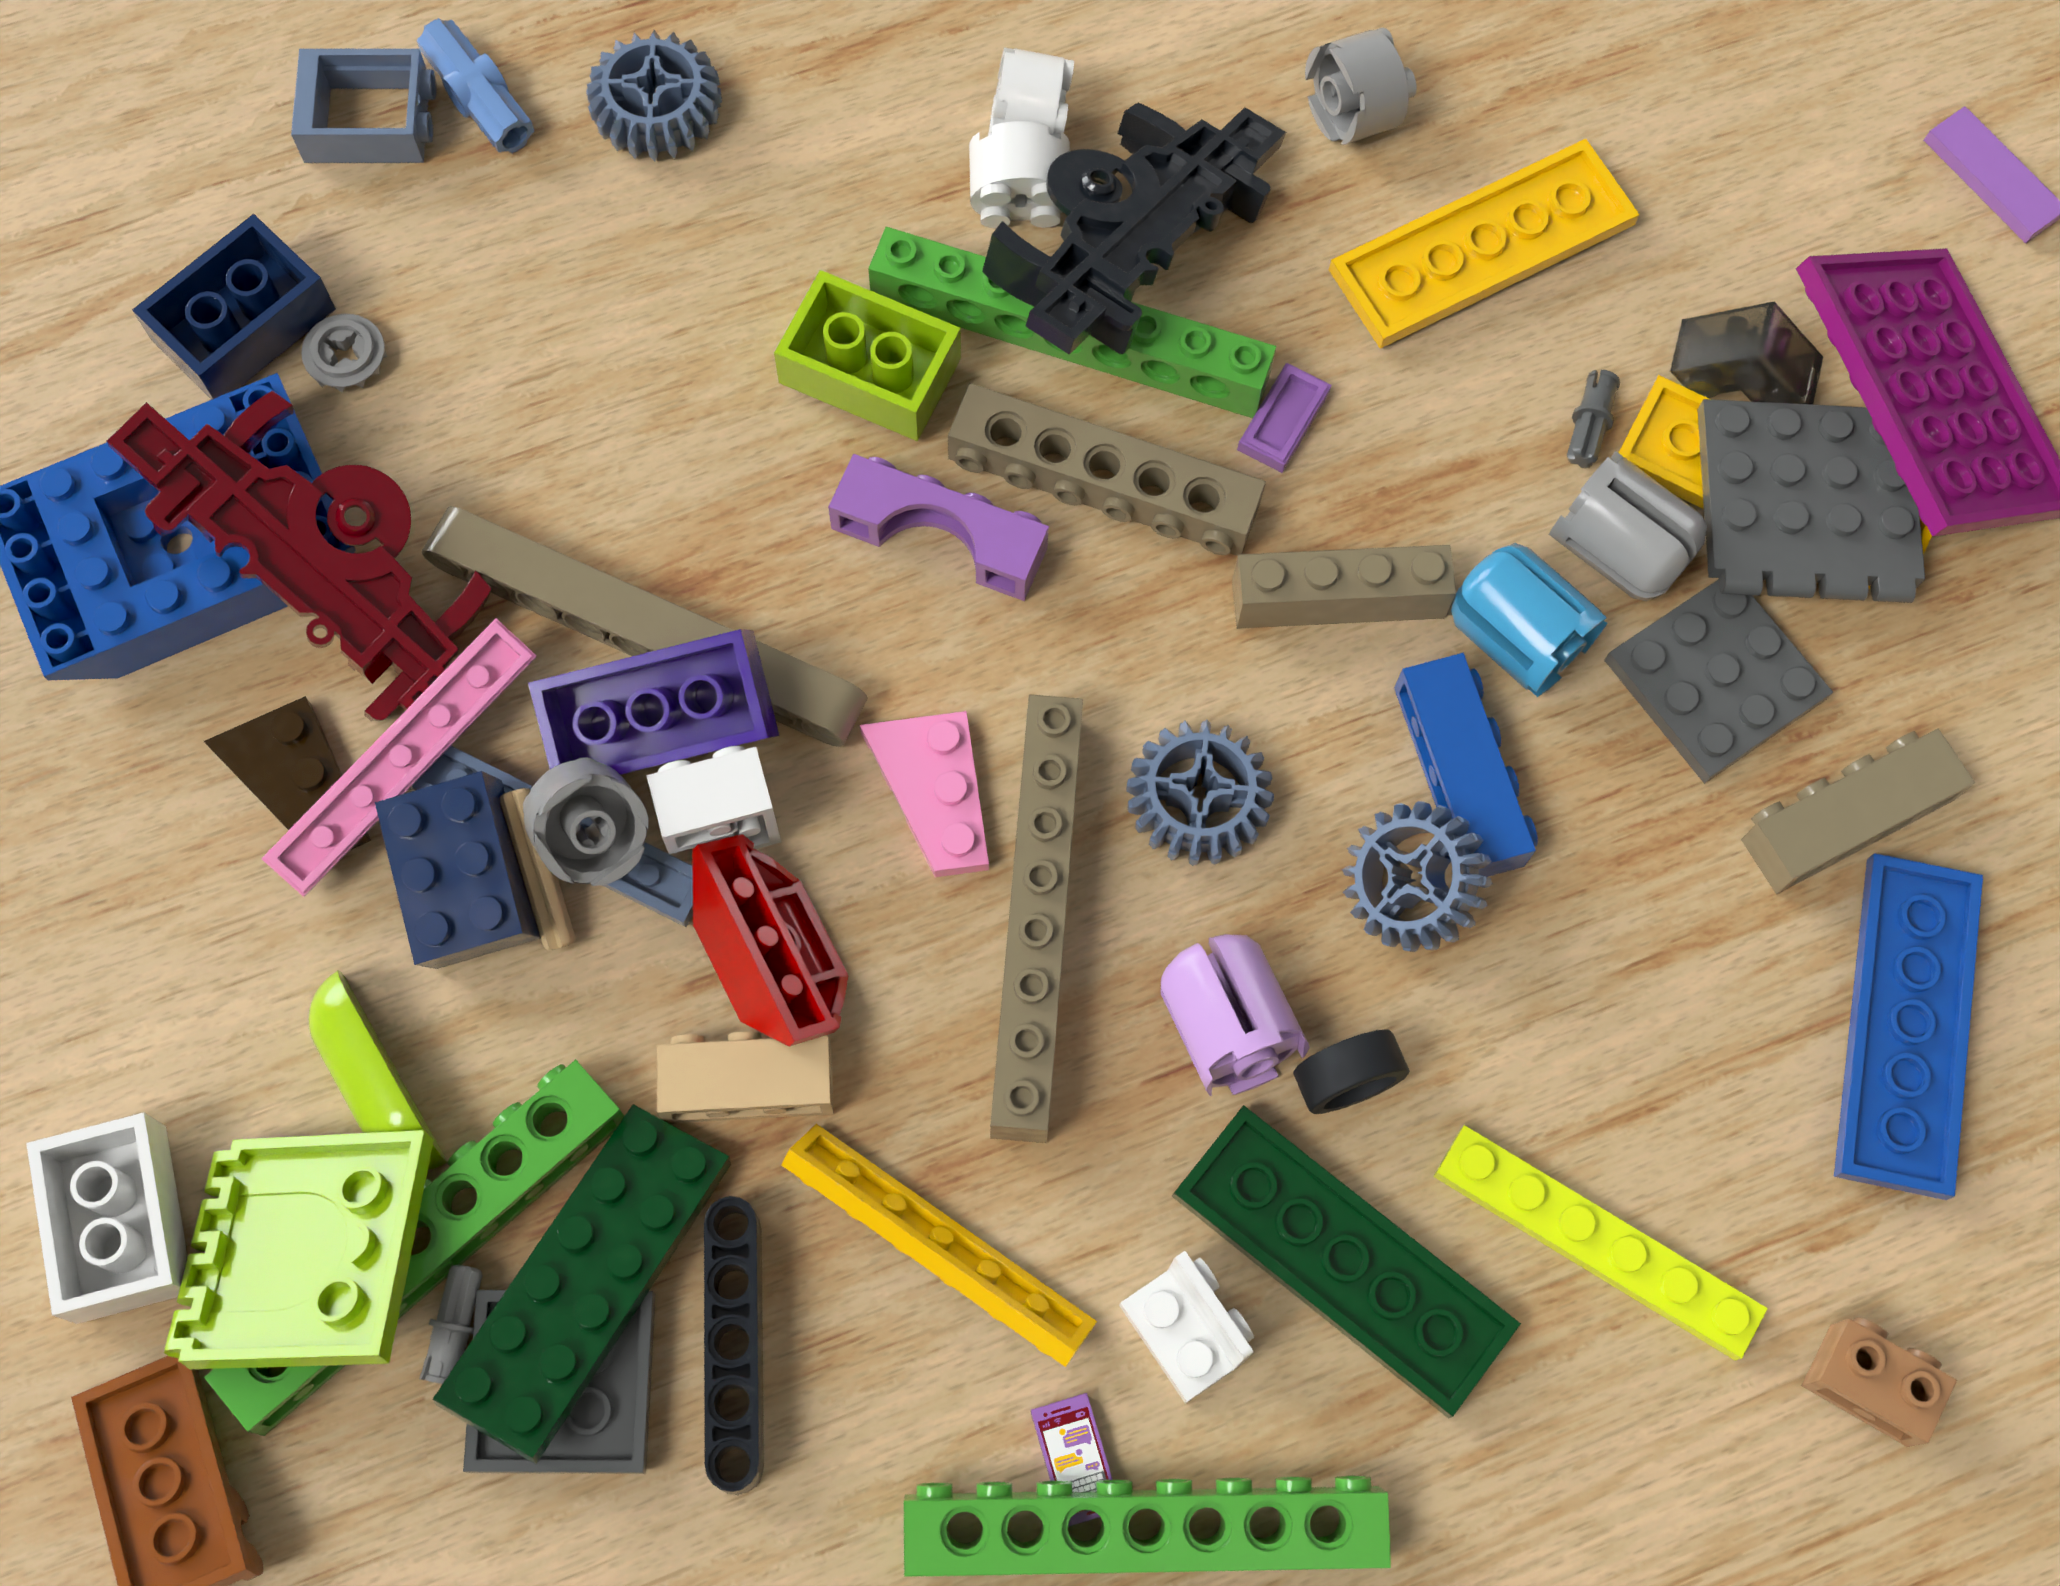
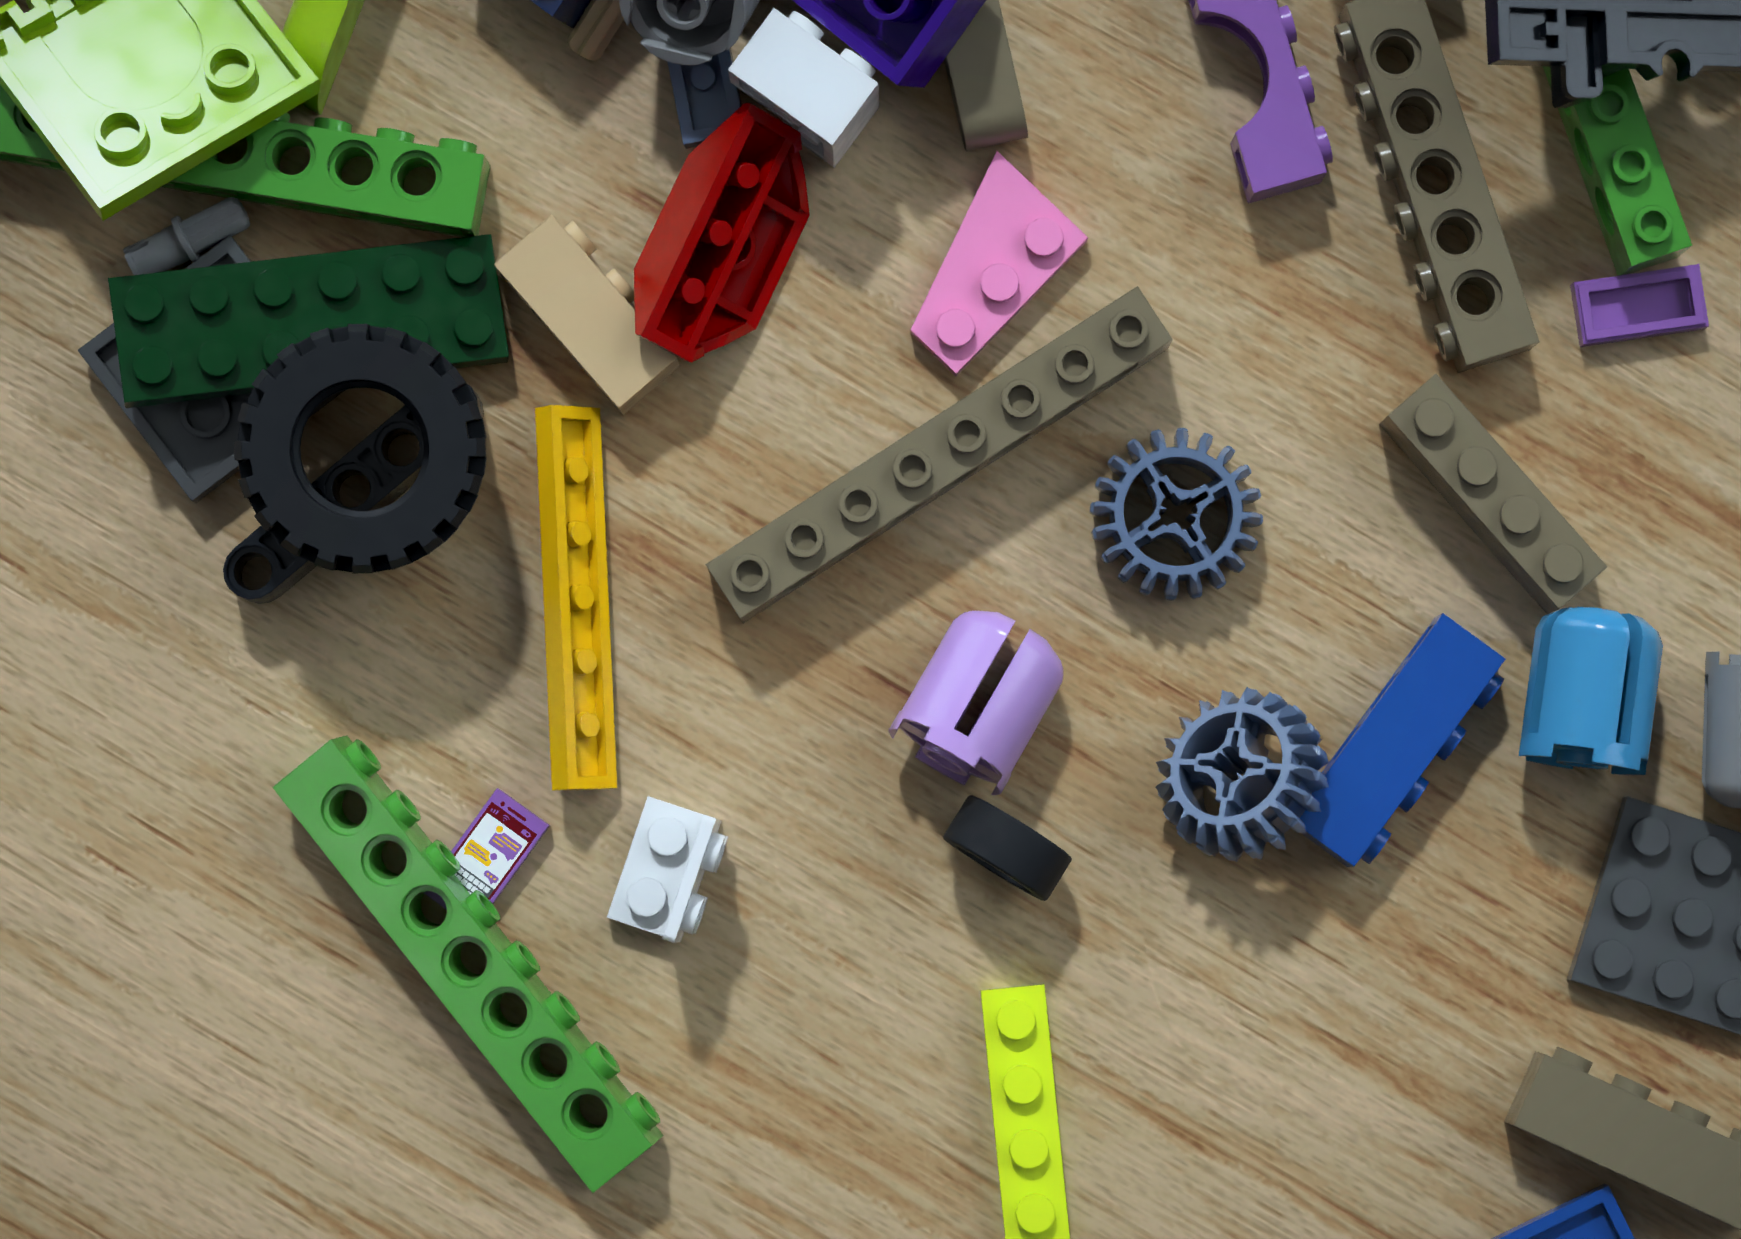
camera: 60 degrees right, 15 degrees up
dark green plate [1172,1105,1521,1419] -> none
none -> black tyre [234,324,487,574]

